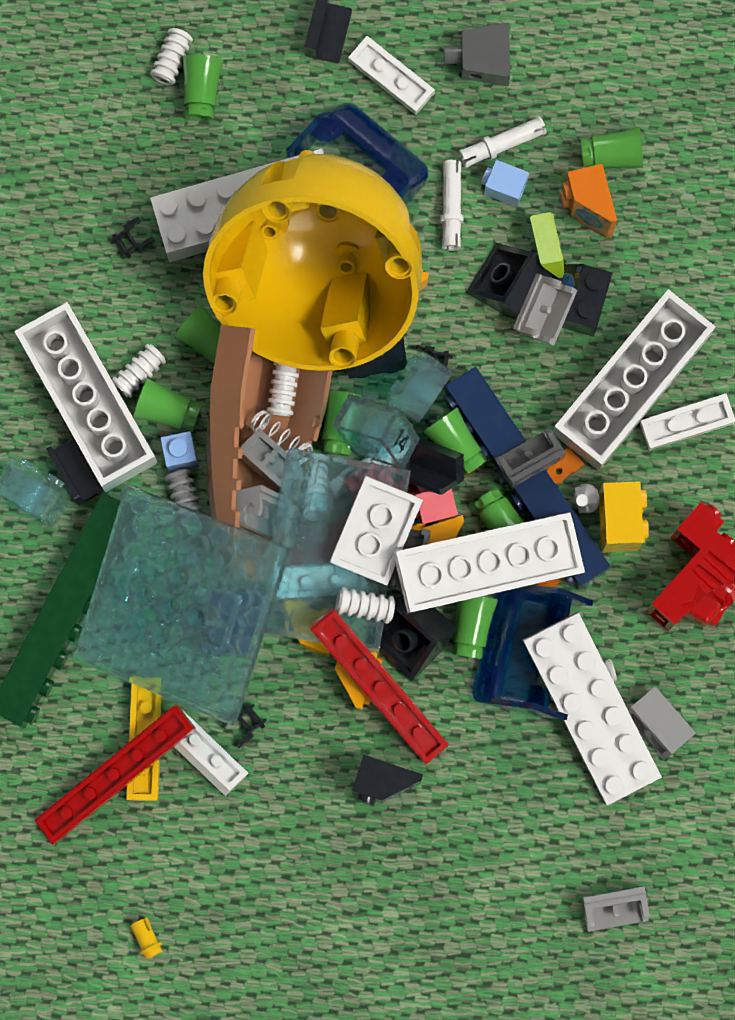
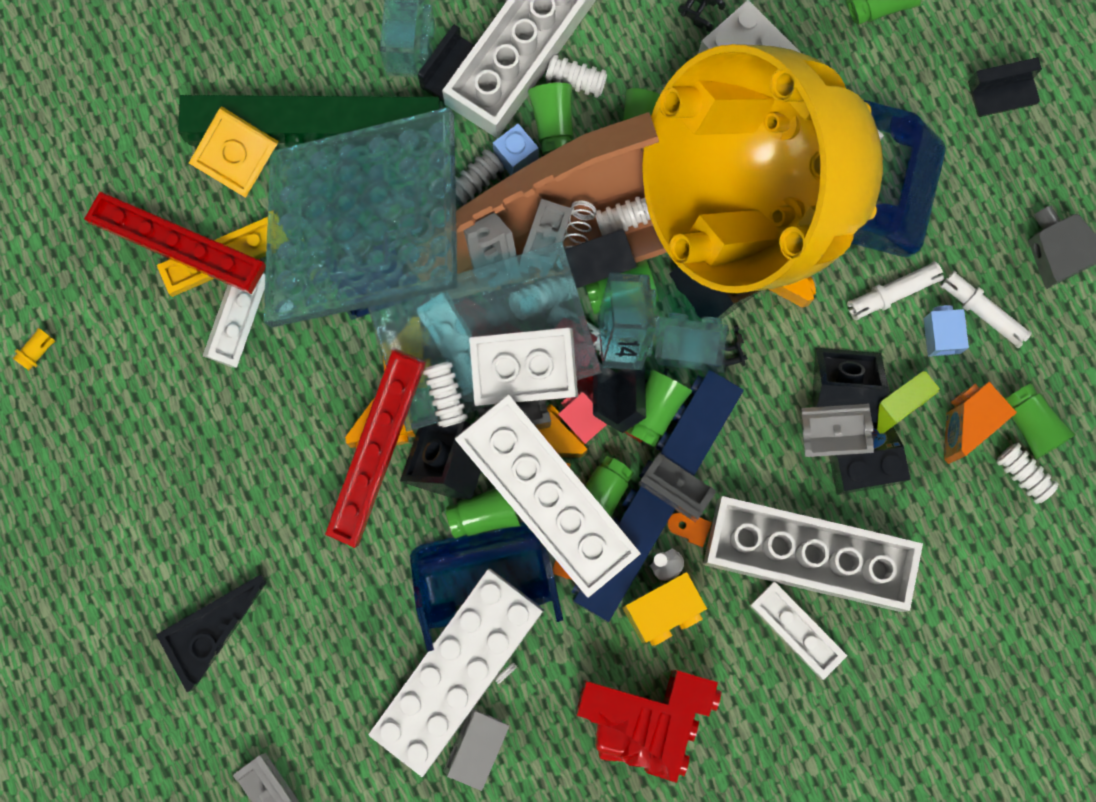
camera: 60 degrees right, 0 degrees up
black piece [220,704,267,749] -> none
white plate [348,36,435,115] -> none
black slope [352,755,423,807] -> none
none -> black wing [156,574,267,692]
none -> yellow tile [189,106,279,198]
none -> black panel [561,230,638,289]
none -> white piece [996,443,1059,504]

